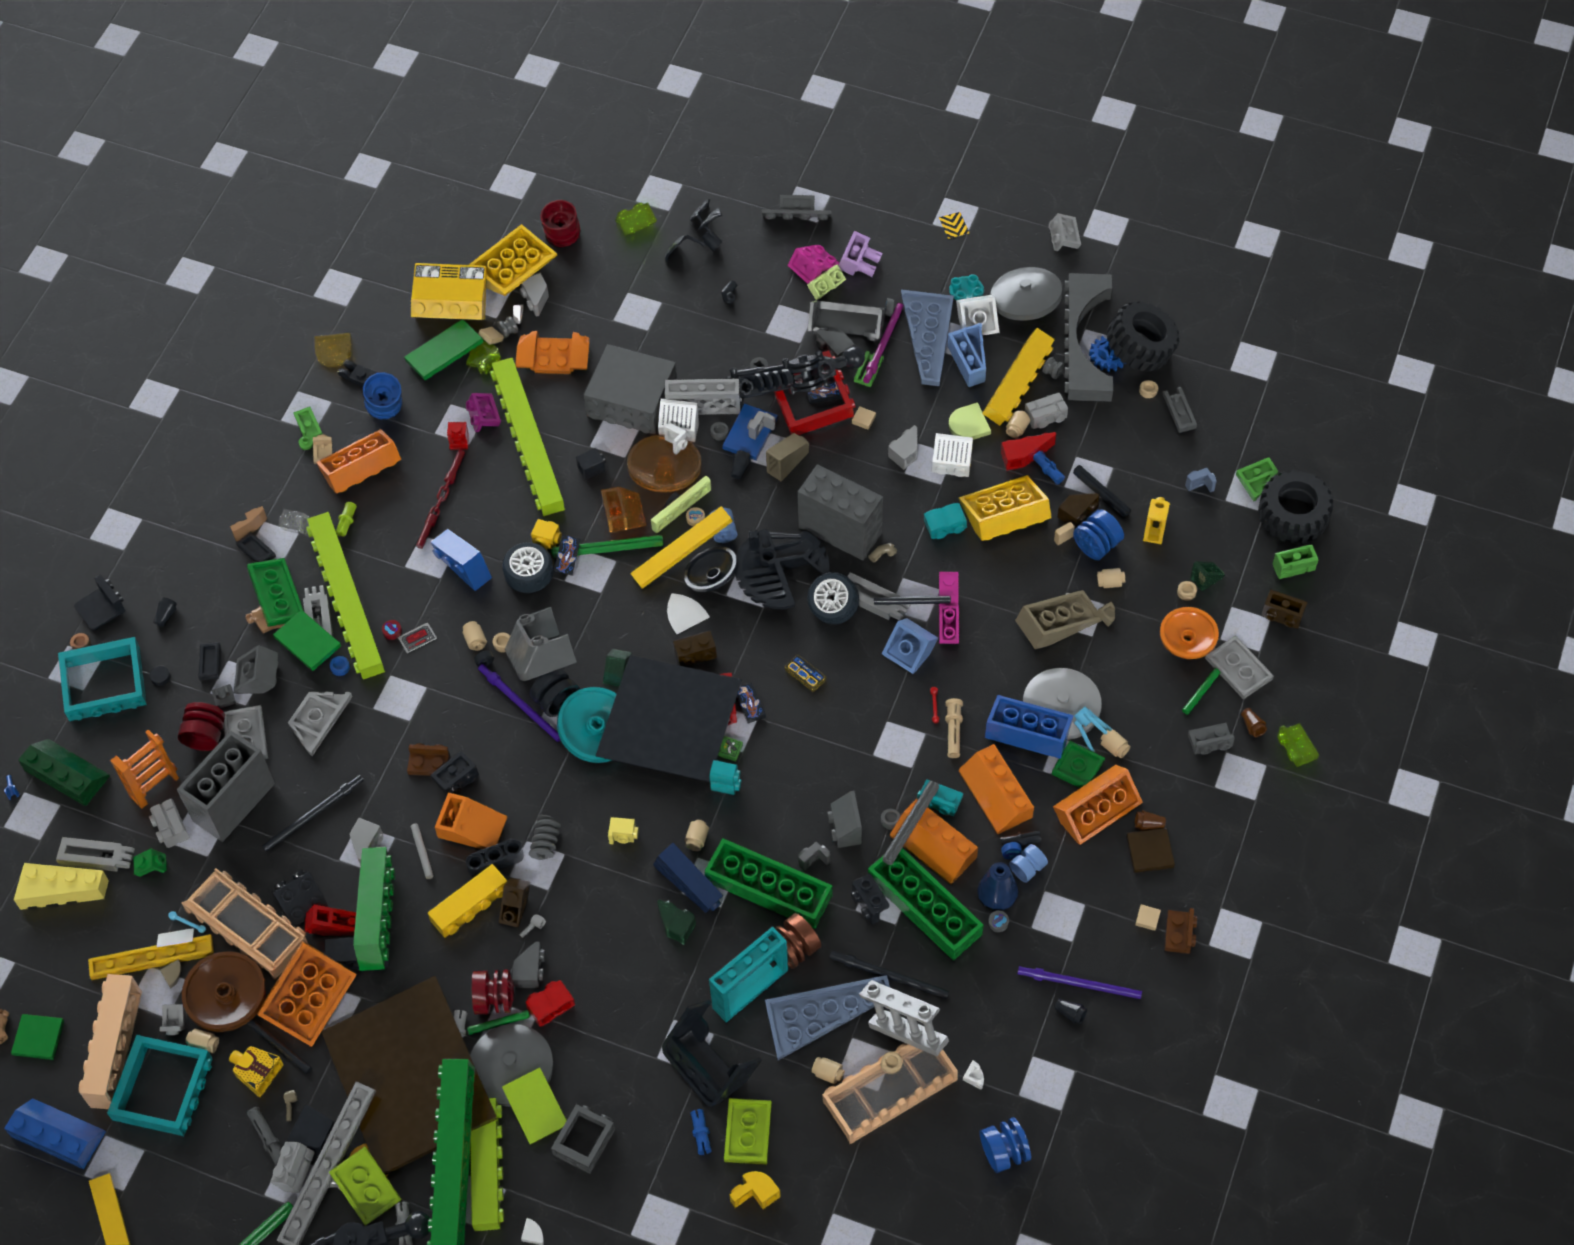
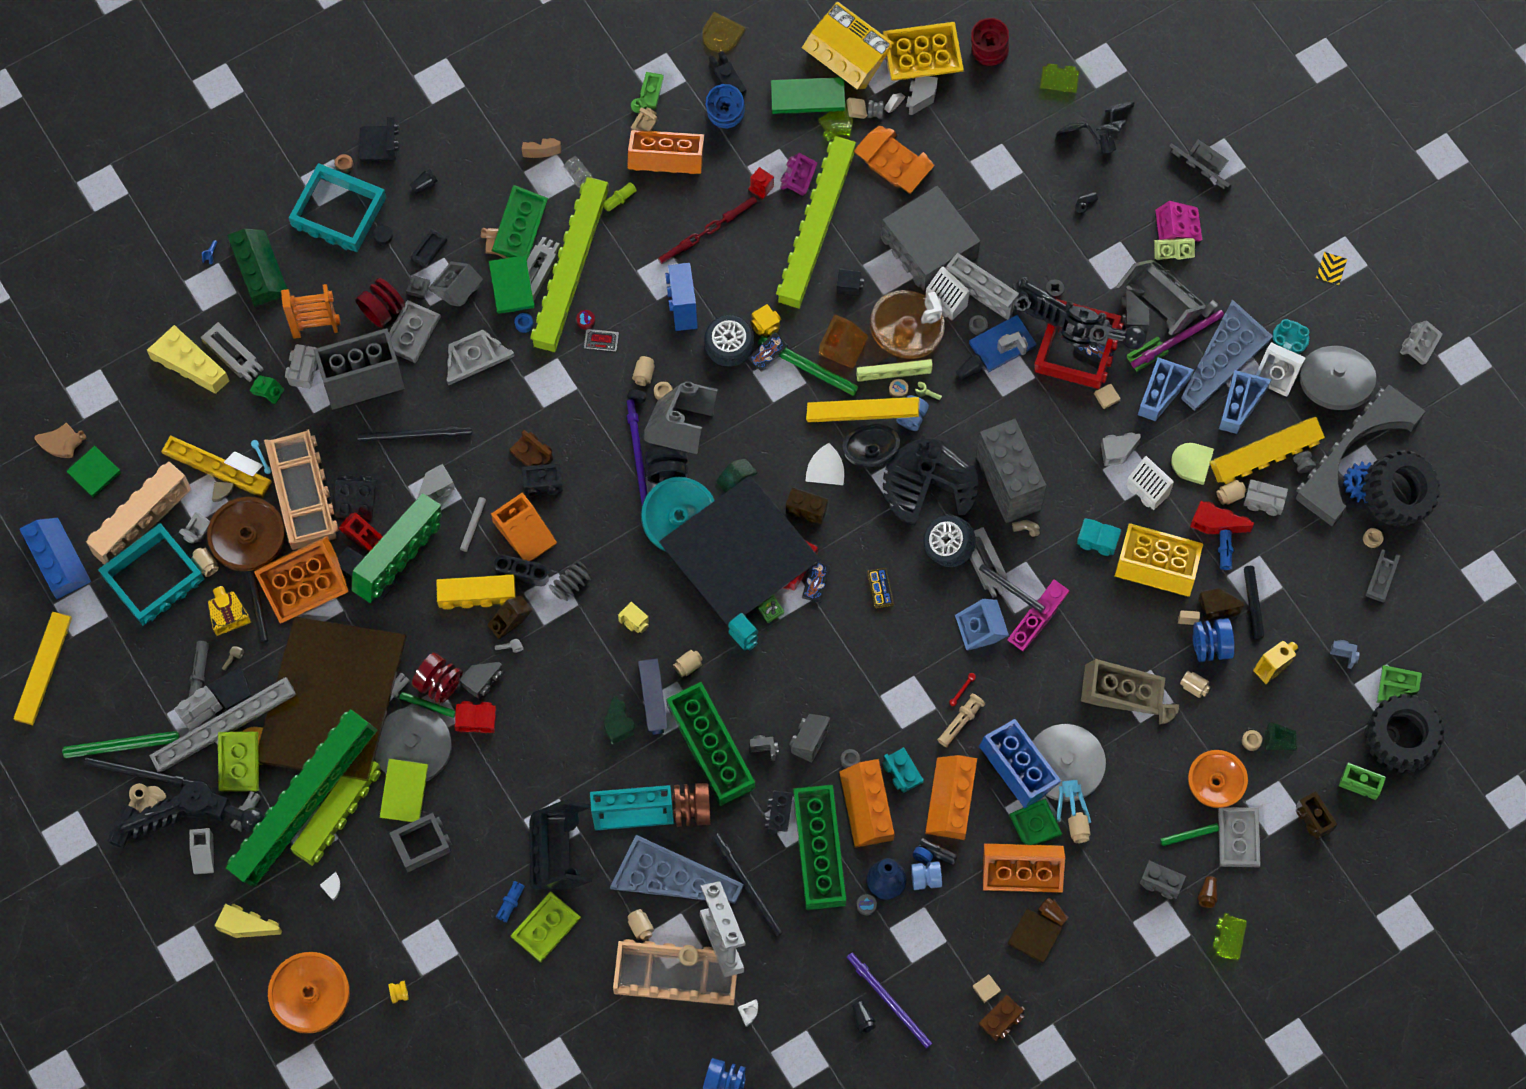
camera: 35 degrees right, 10 degrees up
black tile [237,531,276,562] -> none
yellow brick [730,1171,781,1209] -> none
dark tan slope [766,433,809,481] -> none
lavender brick [838,231,883,277] -> none
dark grey axle [883,781,939,865] -> none
none -> yellowish green hand [915,382,942,400]
none -> medium blue wedge [1138,358,1194,421]

